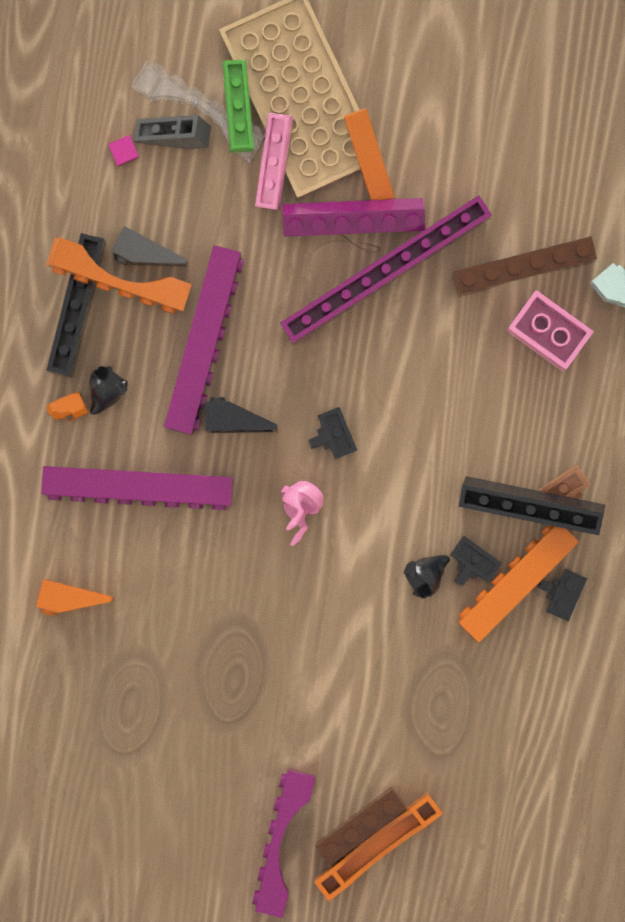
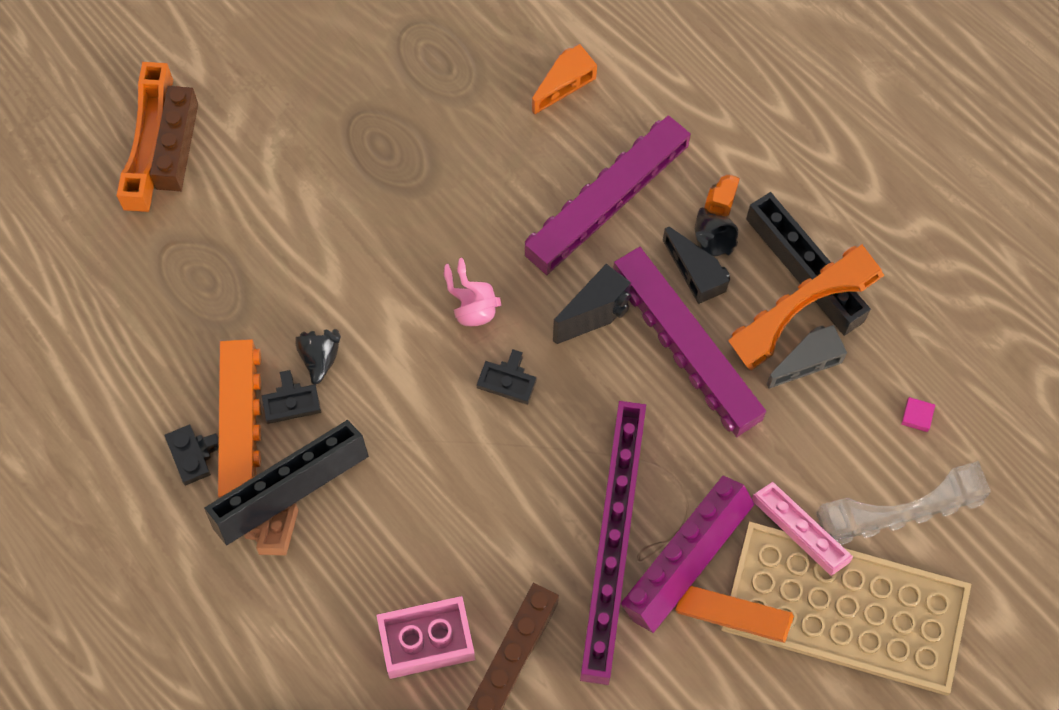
camera: 130 degrees right, 20 degrees down
dark grey slope [134,115,211,149] -> none
bright green tile [222,60,254,153] -> none
magenta arch [252,769,315,918] -> none
none -> black slope [663,226,730,304]

